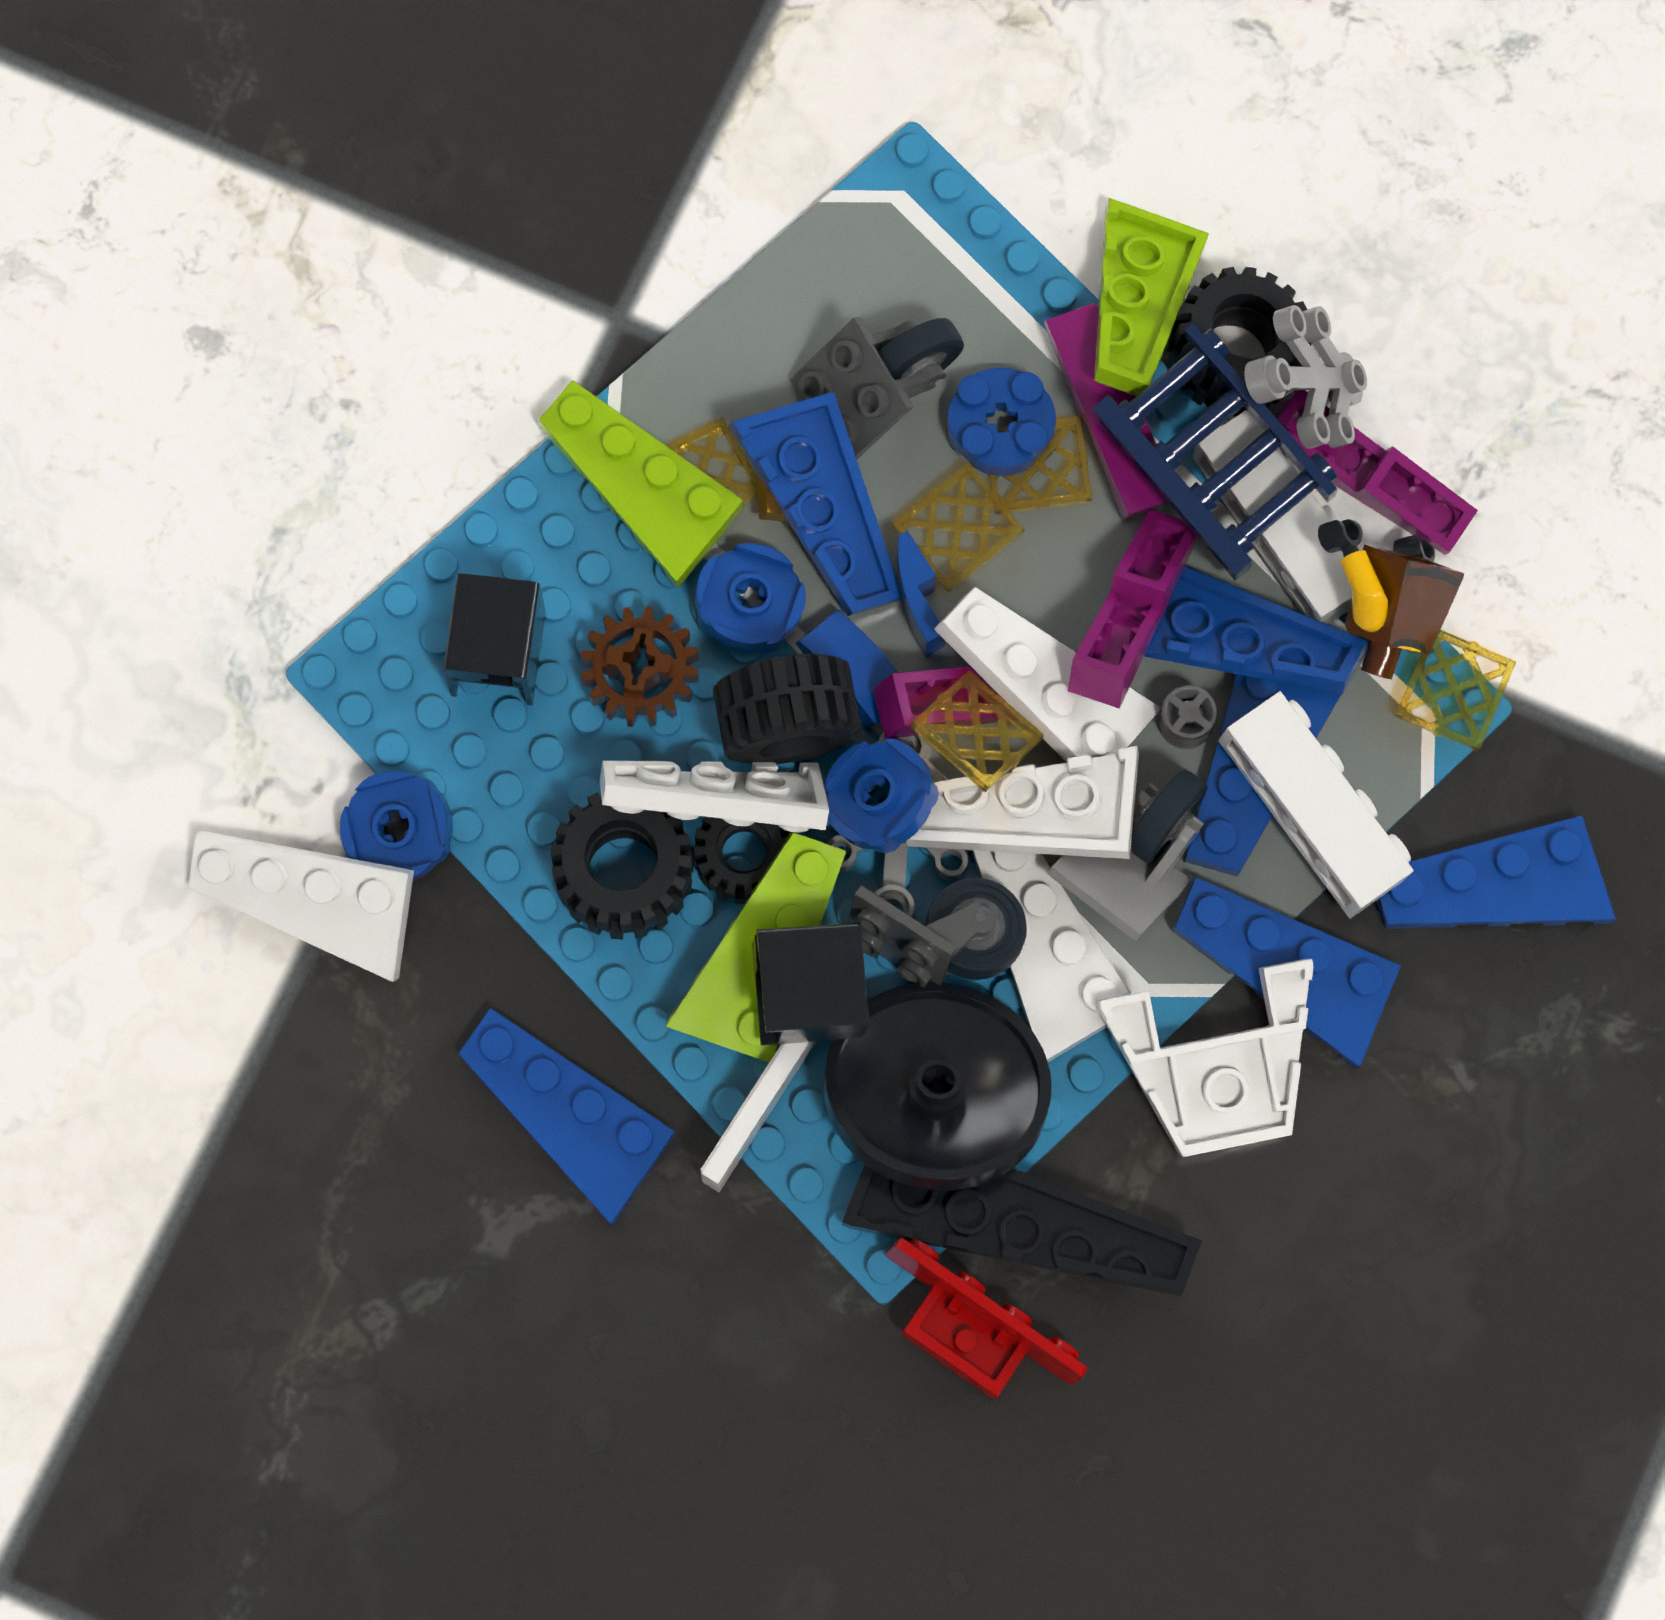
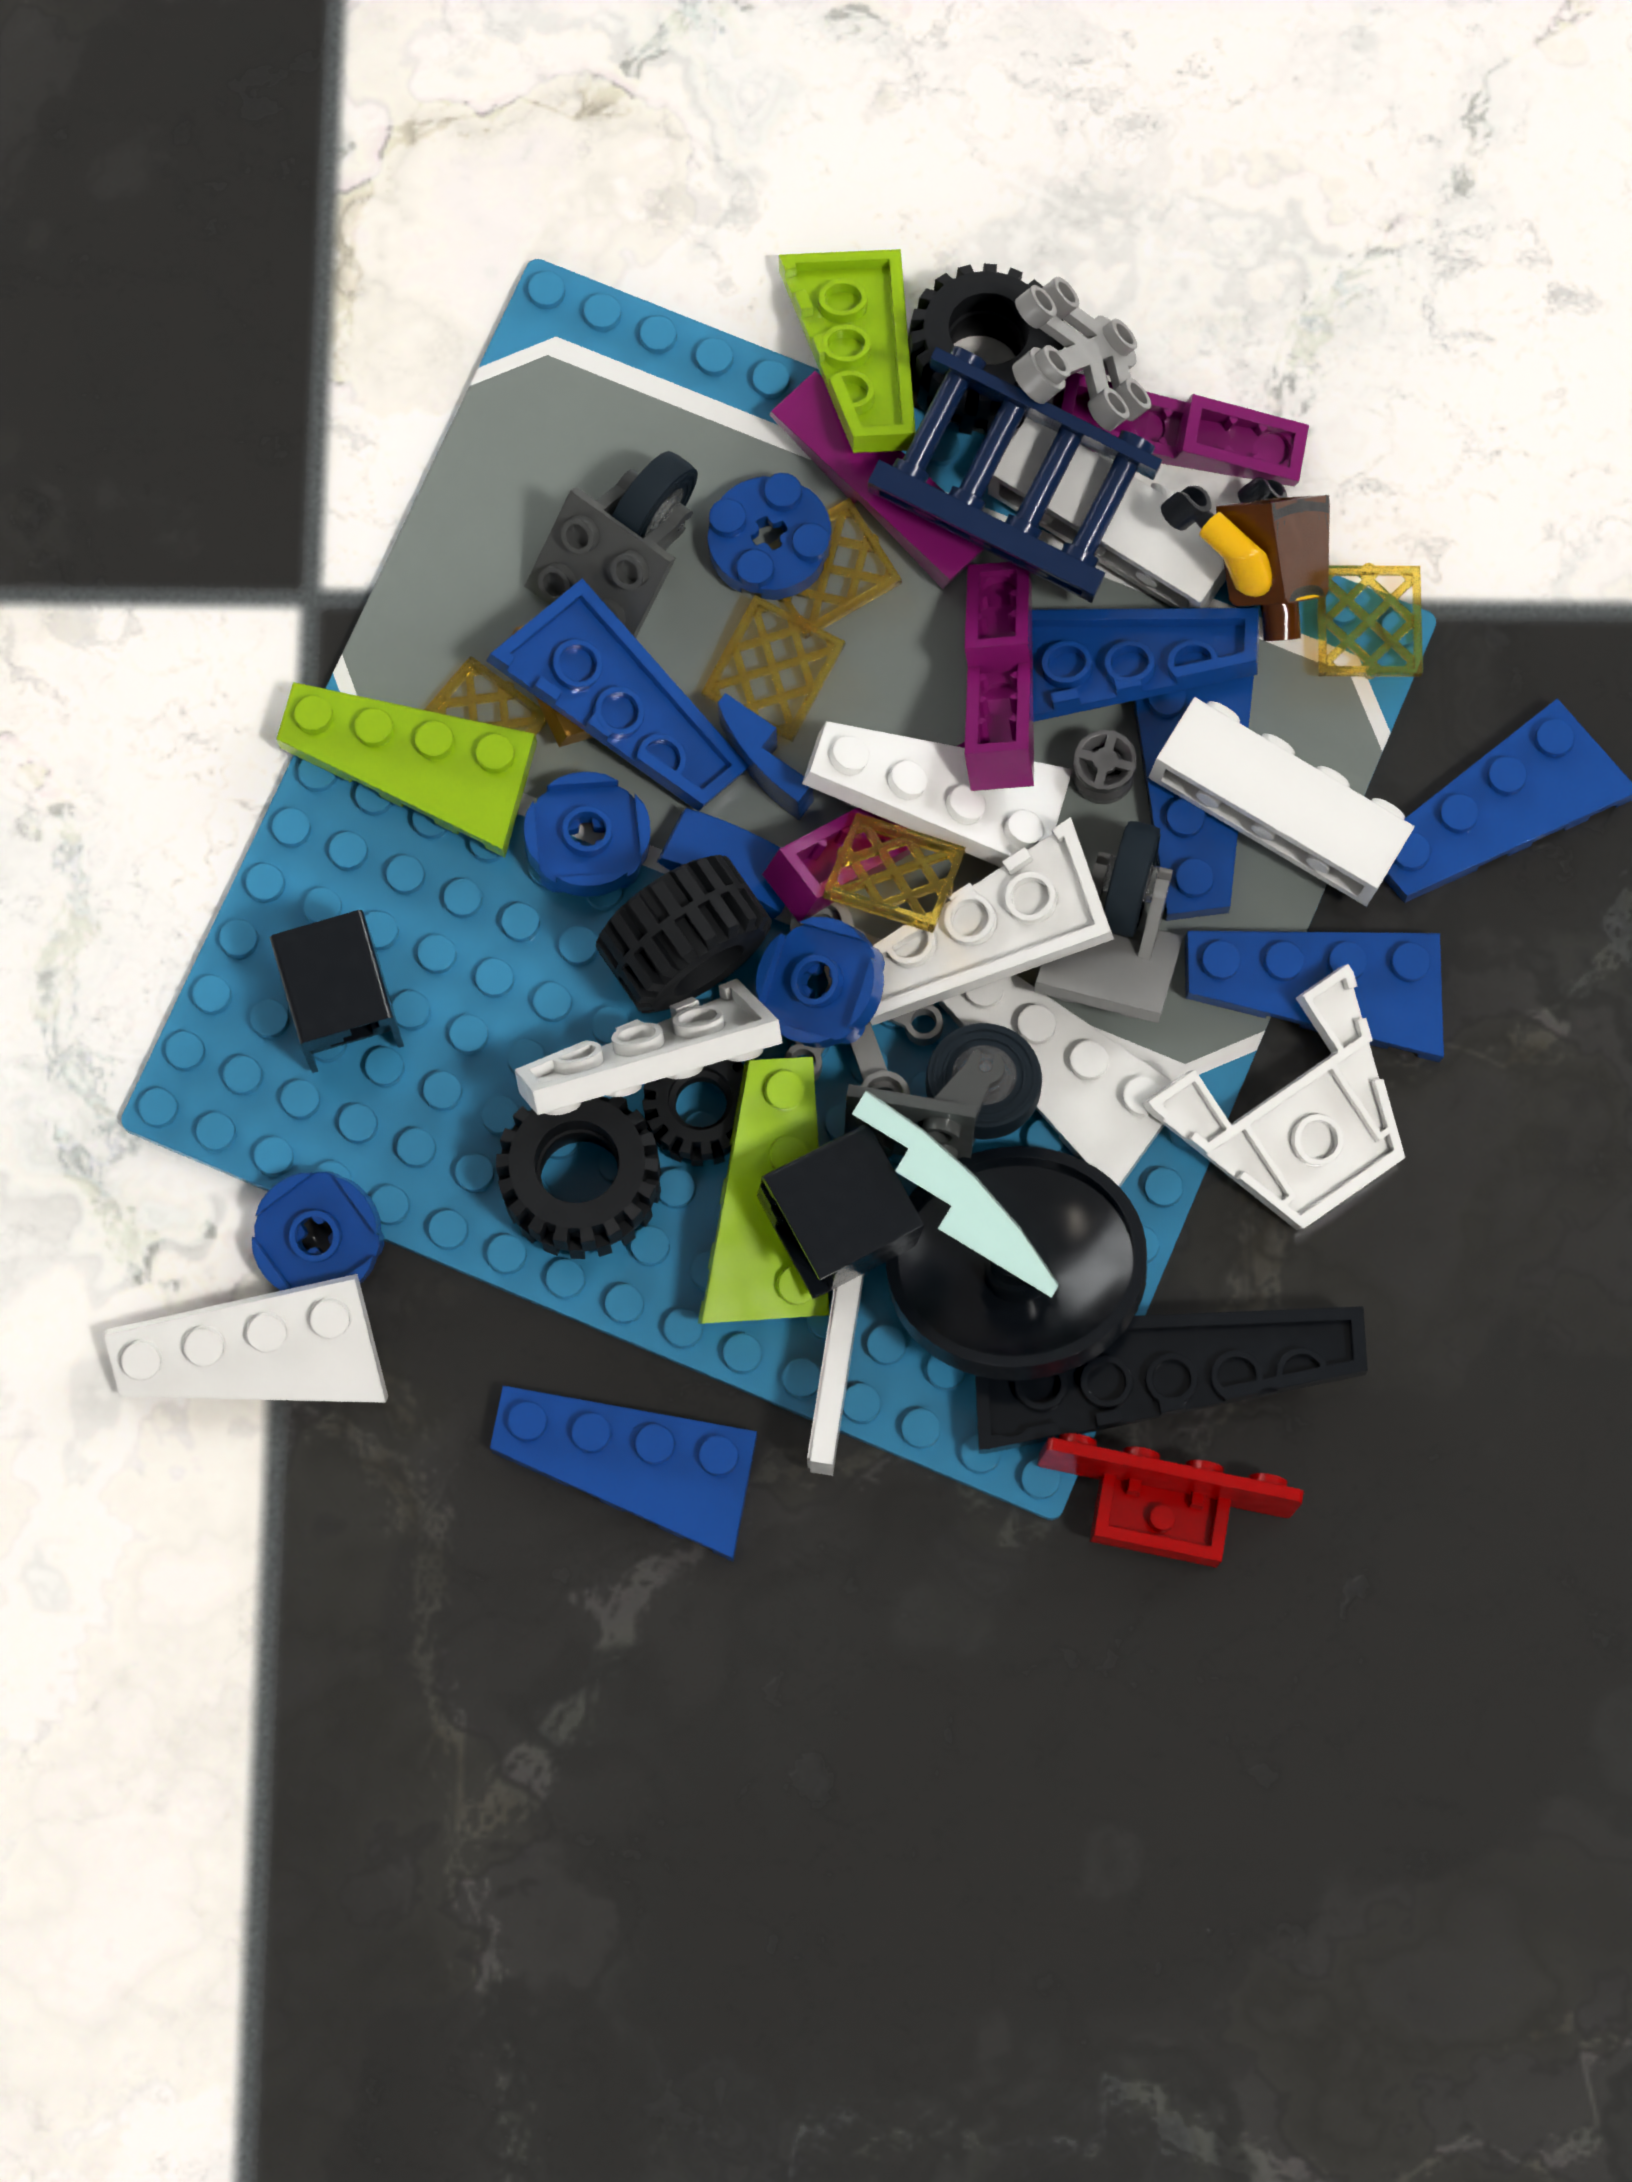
camera: 20 degrees left, 0 degrees up
reddish brown gear [580,606,699,727] -> none
none -> light aqua slope [852,1091,1059,1298]

